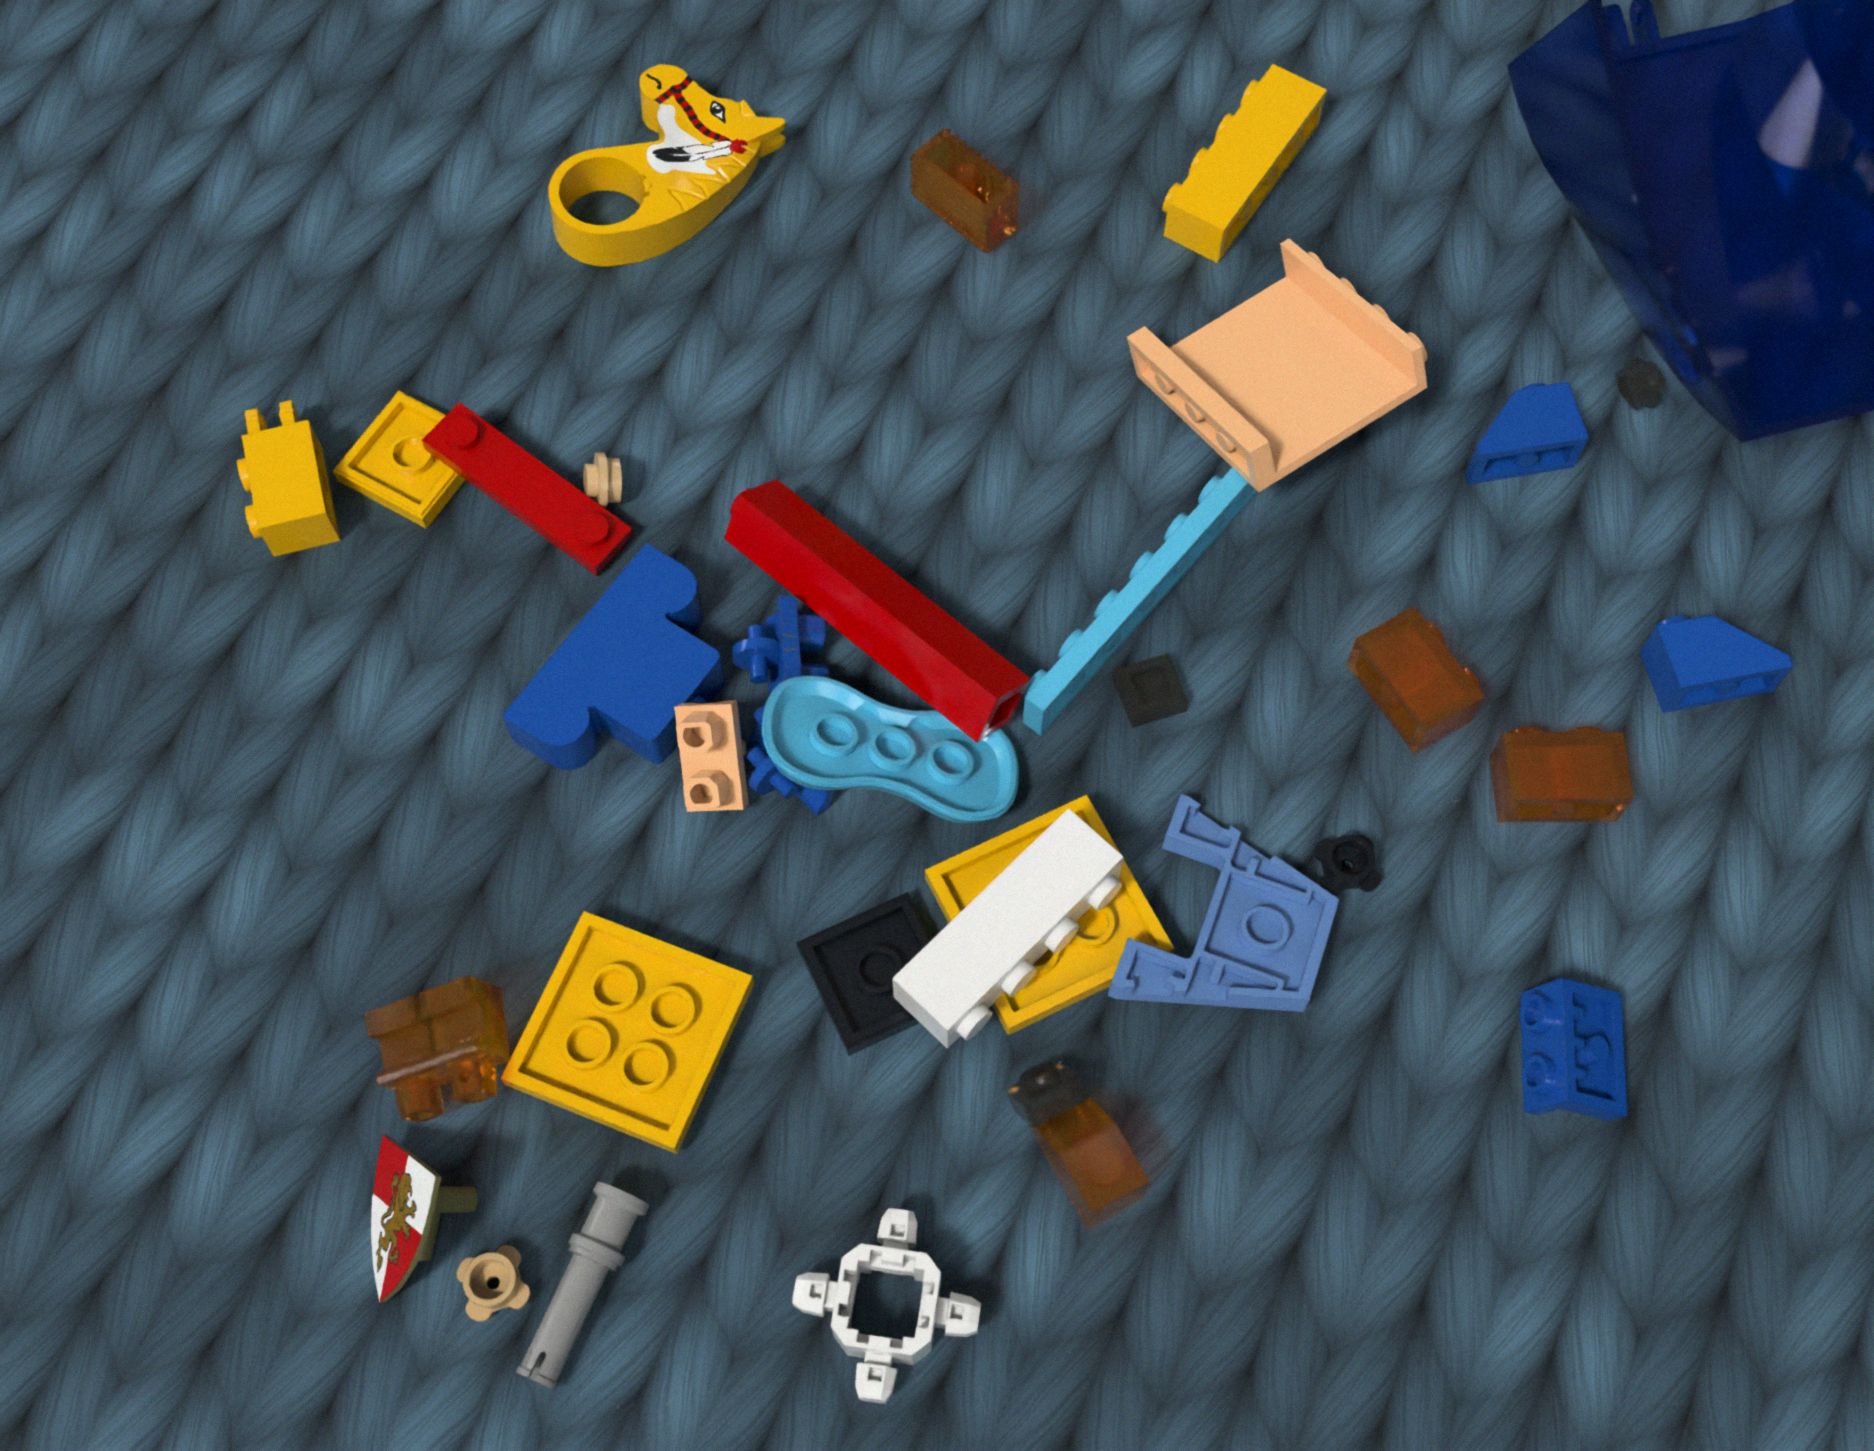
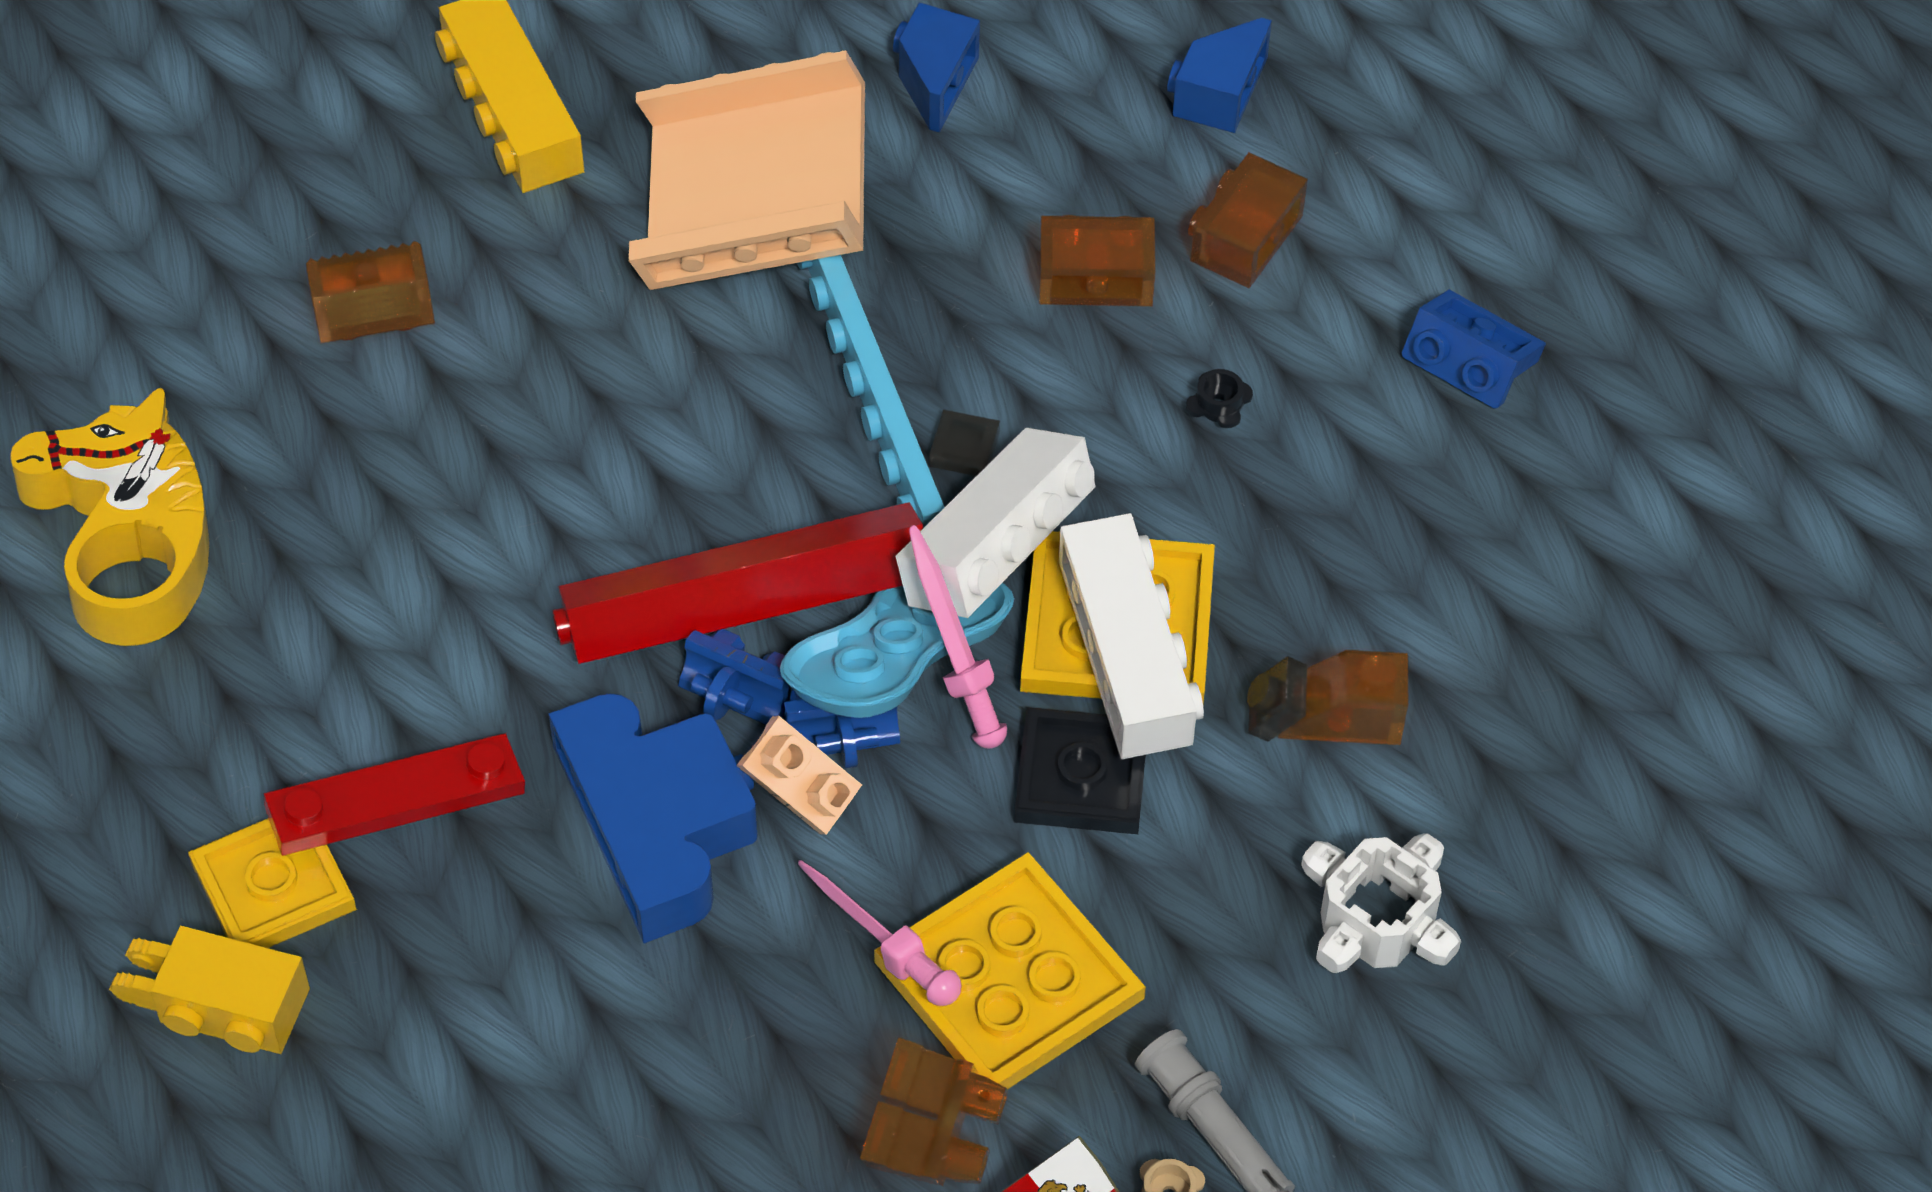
camera: 60 degrees left, 10 degrees down
tan plate [583,452,622,508] -> none
medium blue wing [1107,794,1340,1012] -> none
none -> bright pink sword [798,860,962,1006]
none -> white brick [895,428,1096,618]
none -> bright pink sword [909,525,1007,749]

